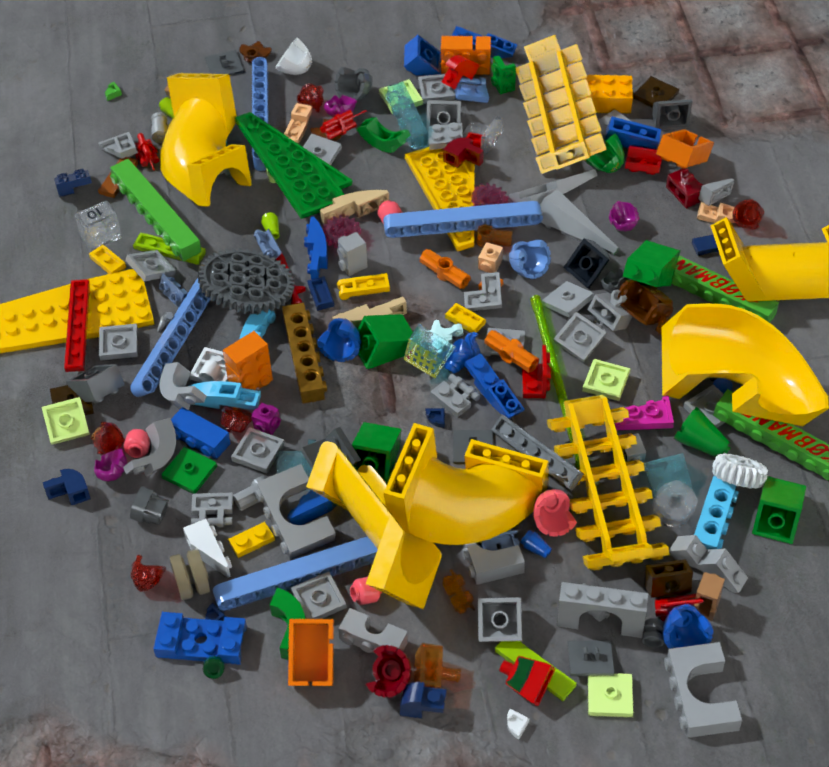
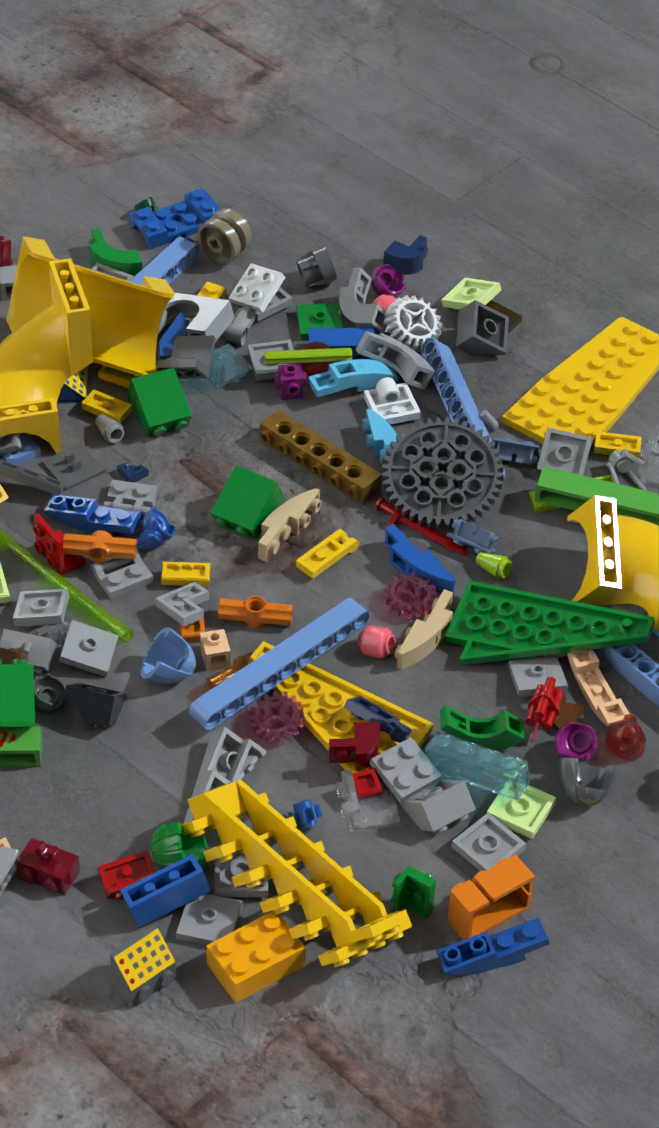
camera: 140 degrees right, 5 degrees down
red tile [64,279,90,372] -> none
clear red helmet [91,422,125,455] -> none
light grey plate [99,324,138,361] -> none
clear red helmet [131,555,166,592] -> none
white slope [183,519,232,578] -> none
orange piece [223,331,273,390] -> none
orange piece [288,619,334,686] -> none
dark blue tile [307,276,335,311] -> none
blue hair [317,318,361,362] -> none
light grey brick [337,232,368,276] -> none
blue slope [404,35,441,76] -> none
clear light blue slope [404,323,455,378] -> none
light aqua piece [431,320,464,355] -> none
red brick [442,55,480,89] -> none
medium blue plate [454,77,489,103] -> none
light grey wedge [540,189,619,255] -> none
magenta hair [609,201,640,232] -> none
dark brown plate [633,76,679,108] -> none
orange piece [656,129,714,169] -> none
none -> white plate [229,263,286,313]
none -> lime axle [264,348,352,365]
none -> blue gear [288,799,322,830]
none -> dark blue hinge [344,696,412,743]
none -> white gear [384,295,442,353]
none -> light grey plant [606,449,647,491]

